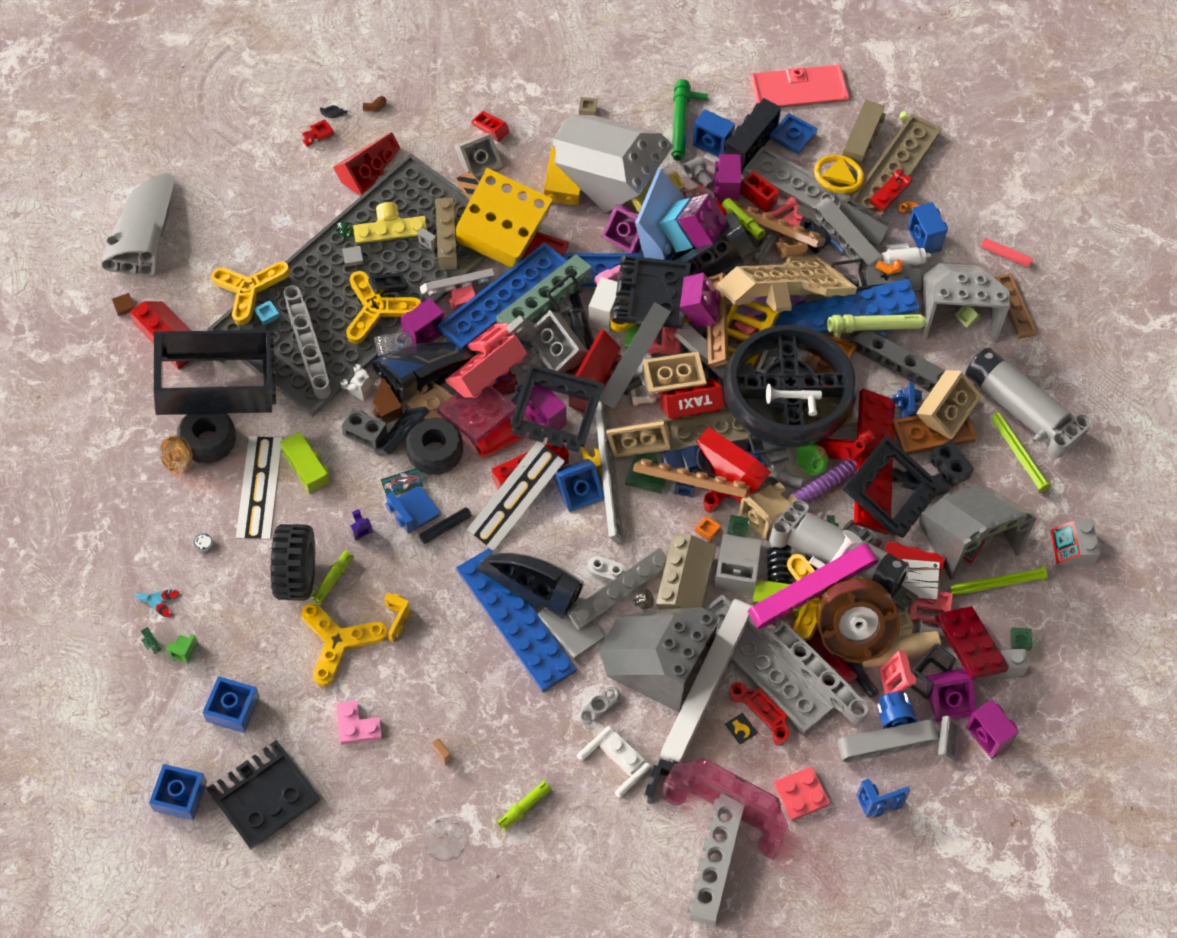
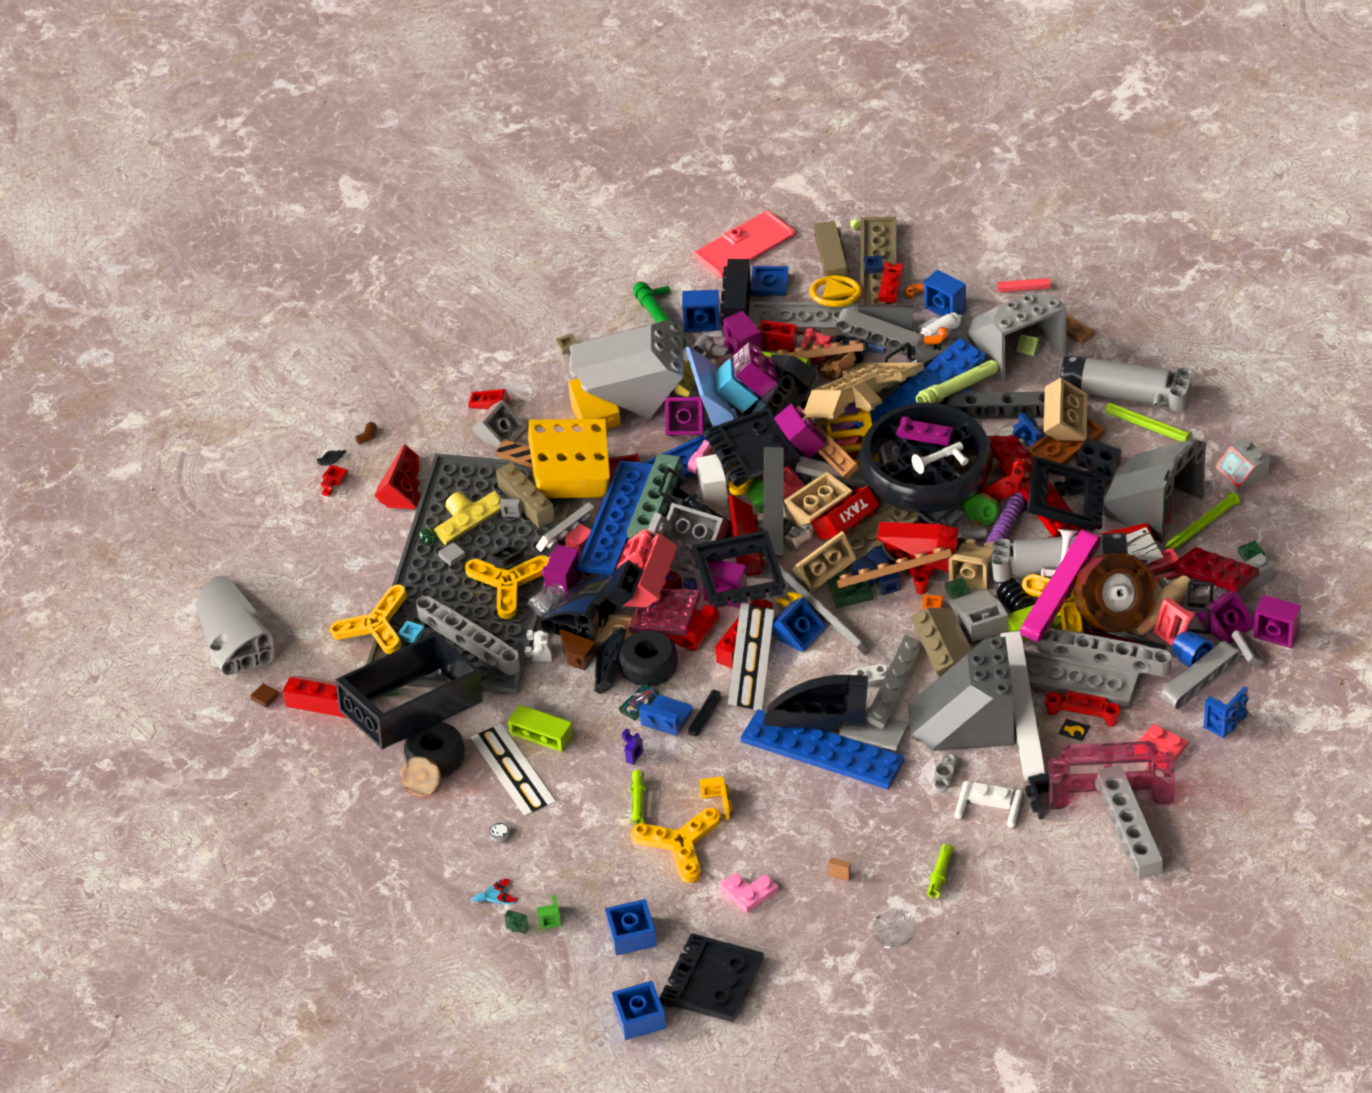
camera: 25 degrees left, 15 degrees down
black tyre [270,524,316,601] -> none
dark grey brick [342,409,388,450] -> none
clear smoke tile [633,589,654,610] -> none
none -> black brick [604,560,644,608]
none -> dark blue plate [864,255,883,274]
none -> magenta plate [896,417,953,446]

